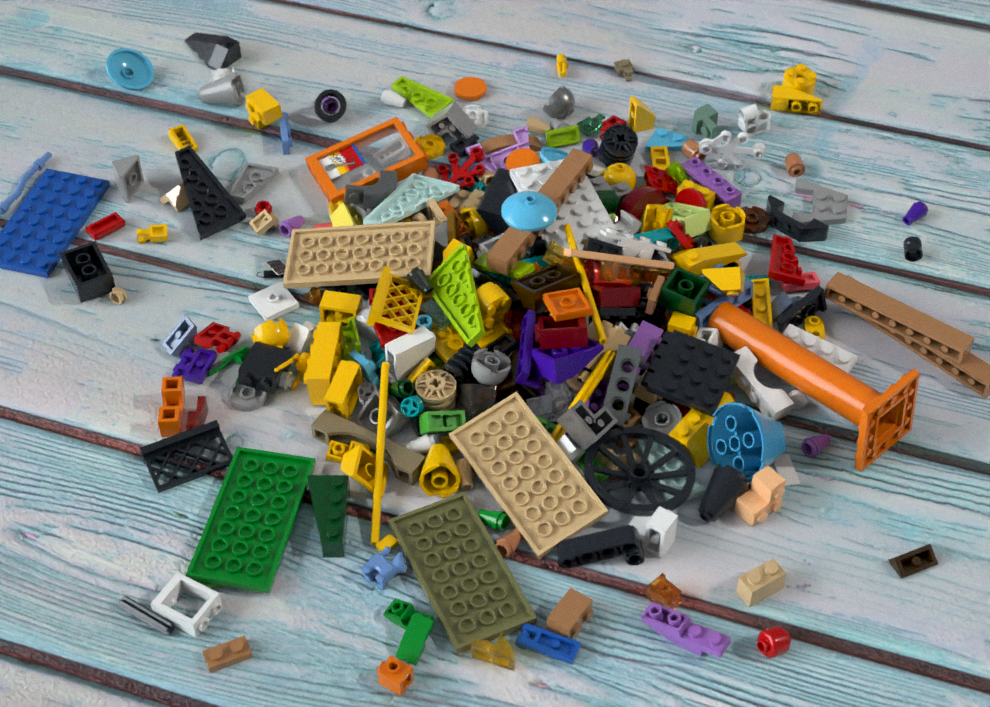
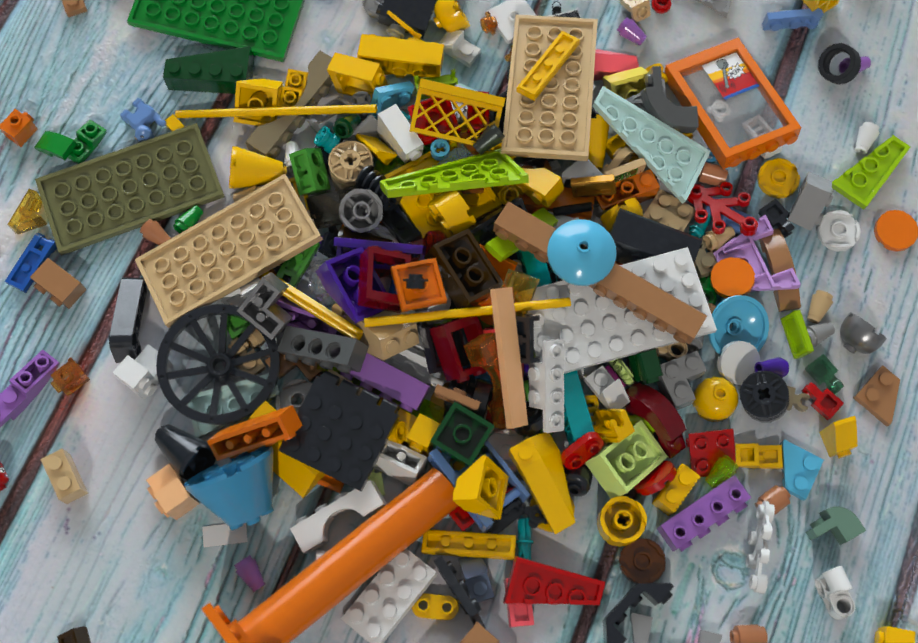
camera: 90 degrees right, 25 degrees up
yellow brick [319,290,363,326] -> none
none -> orange brick [207,405,303,461]
none -> black plate [403,274,428,289]
none -> clear orange plate [480,11,498,35]
none -> yellow tile [516,31,580,101]
none -> medium nougat wing [853,365,900,427]

